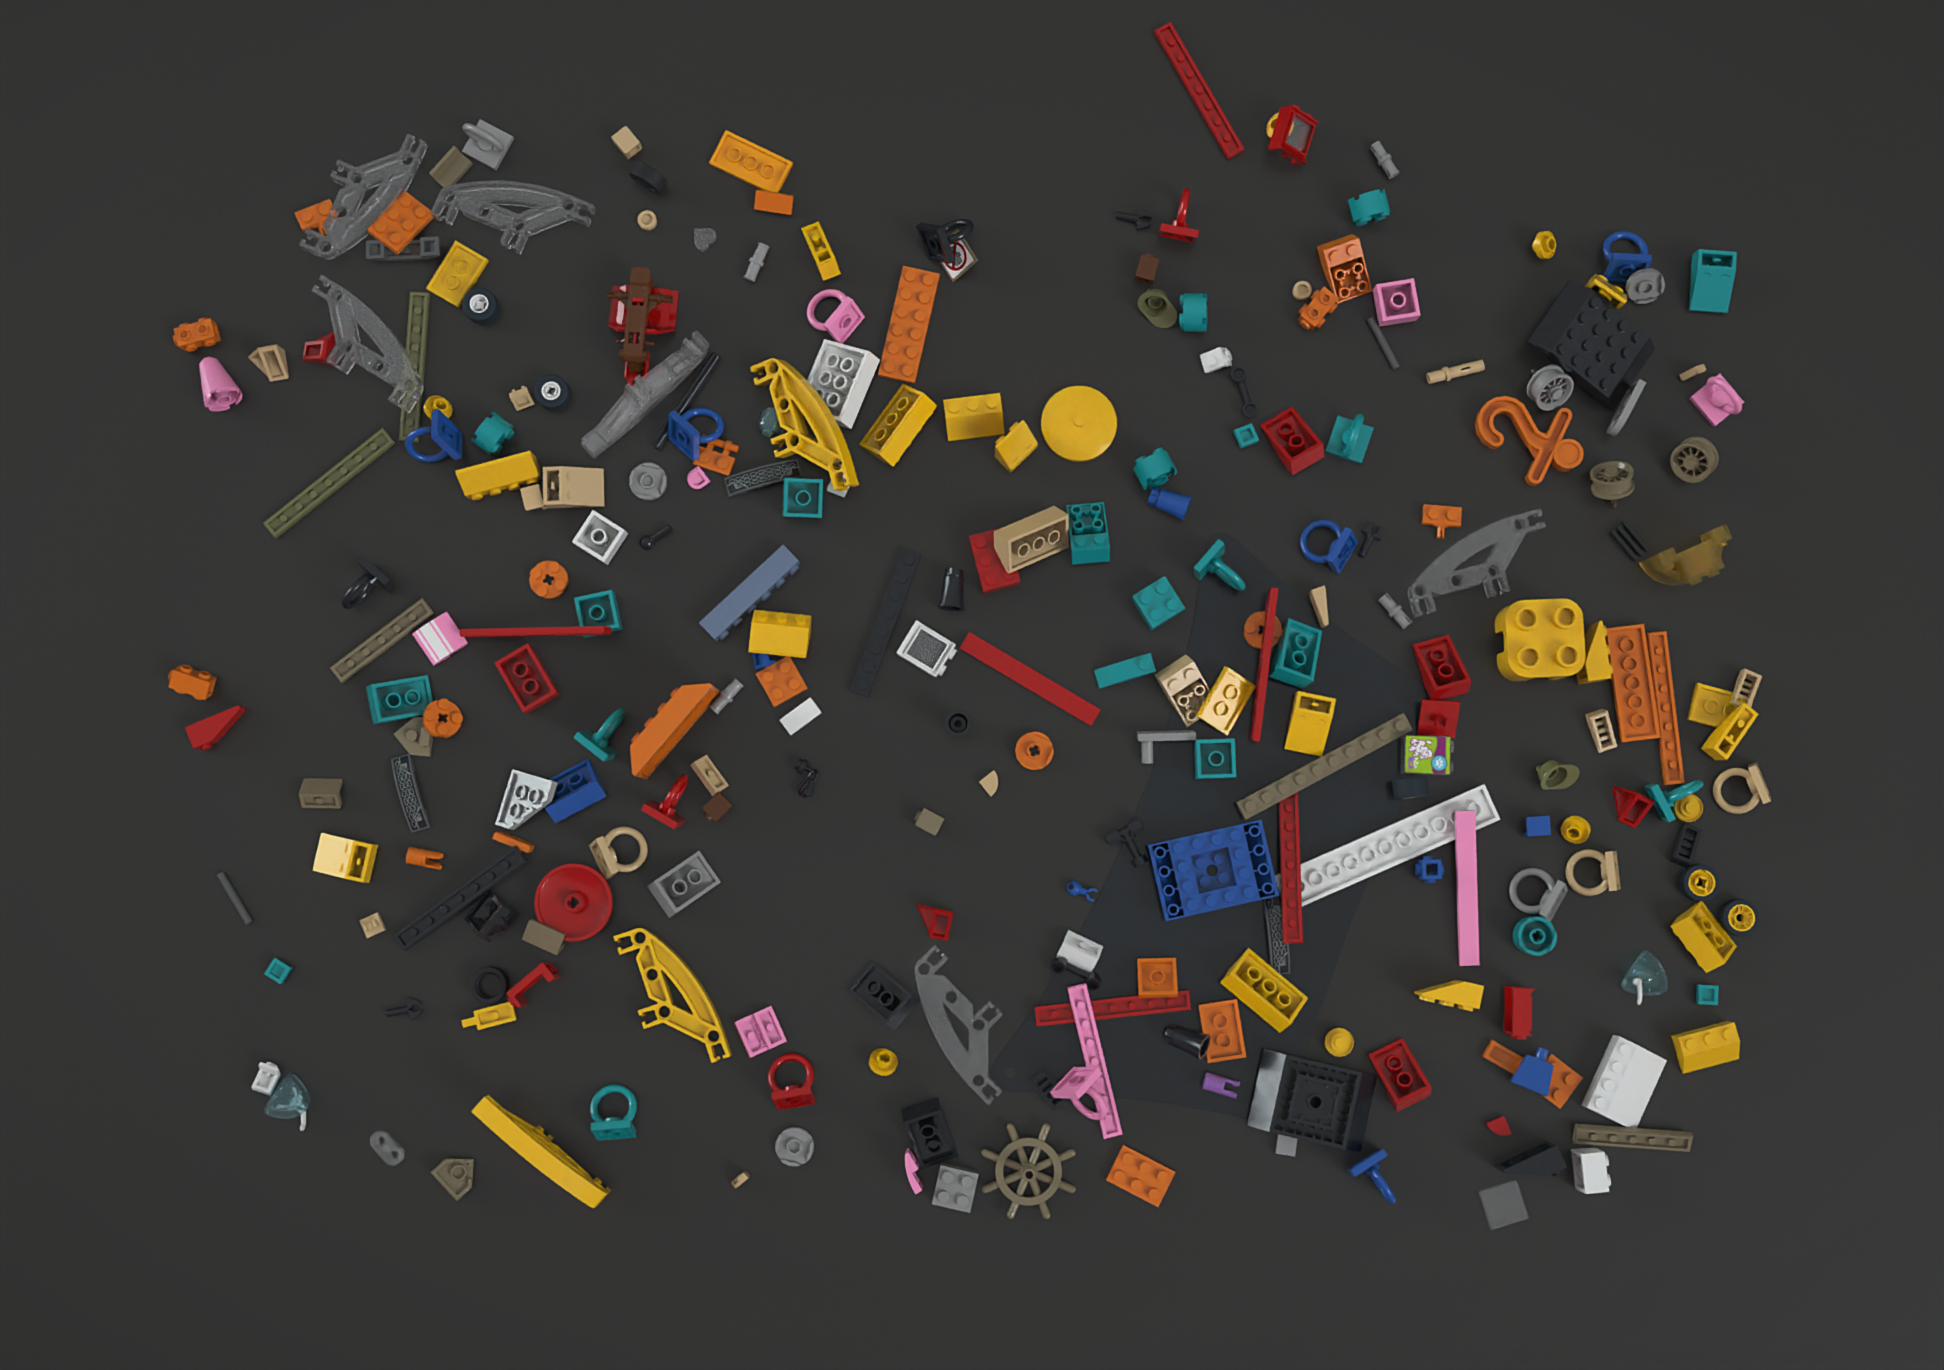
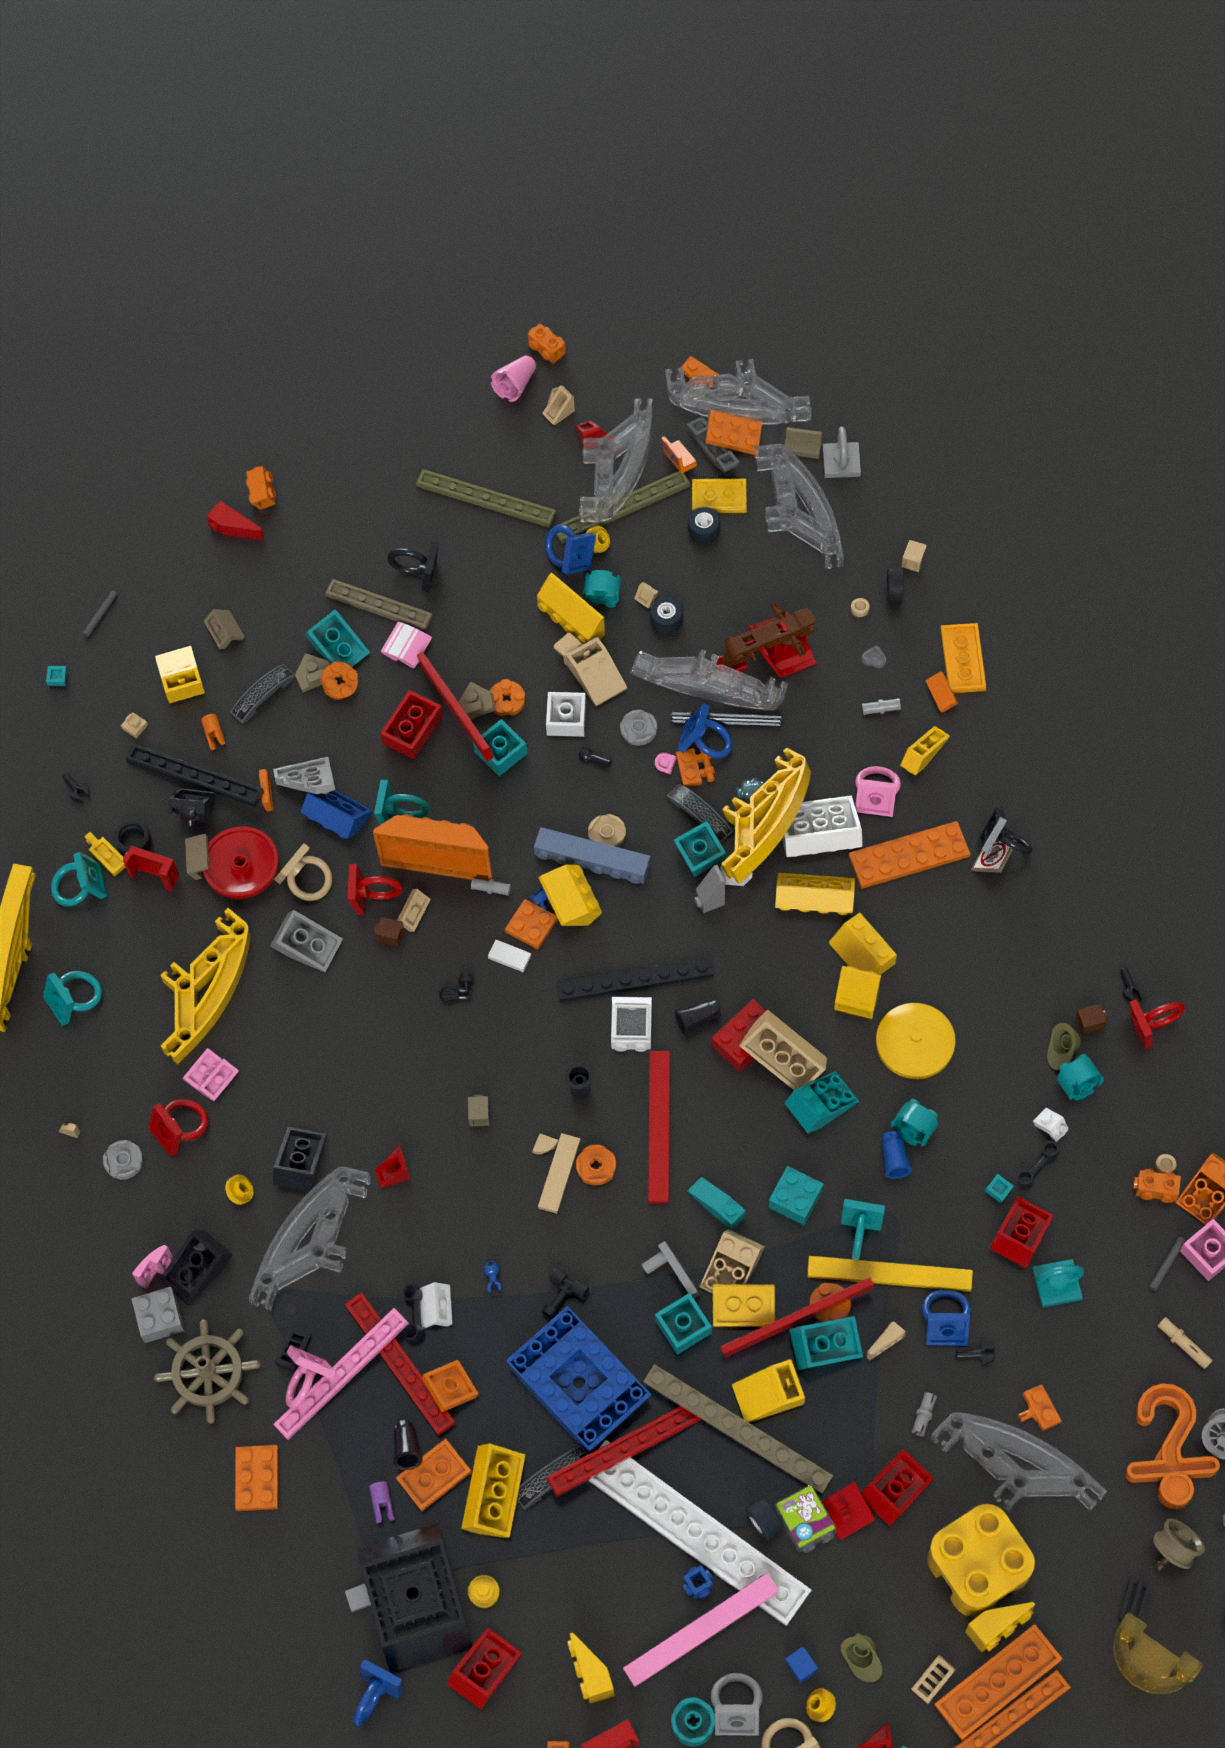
camera: 65 degrees right, 20 degrees down
none -> teal tile [51,852,108,907]
none -> dark tan plate [458,682,496,720]
none -> tan tile [538,1133,581,1214]
none -> tan tile [588,814,626,847]
none -> panel [661,436,697,474]
none -> light grey slope [694,865,725,913]
none -> yellow tile [807,1256,973,1292]

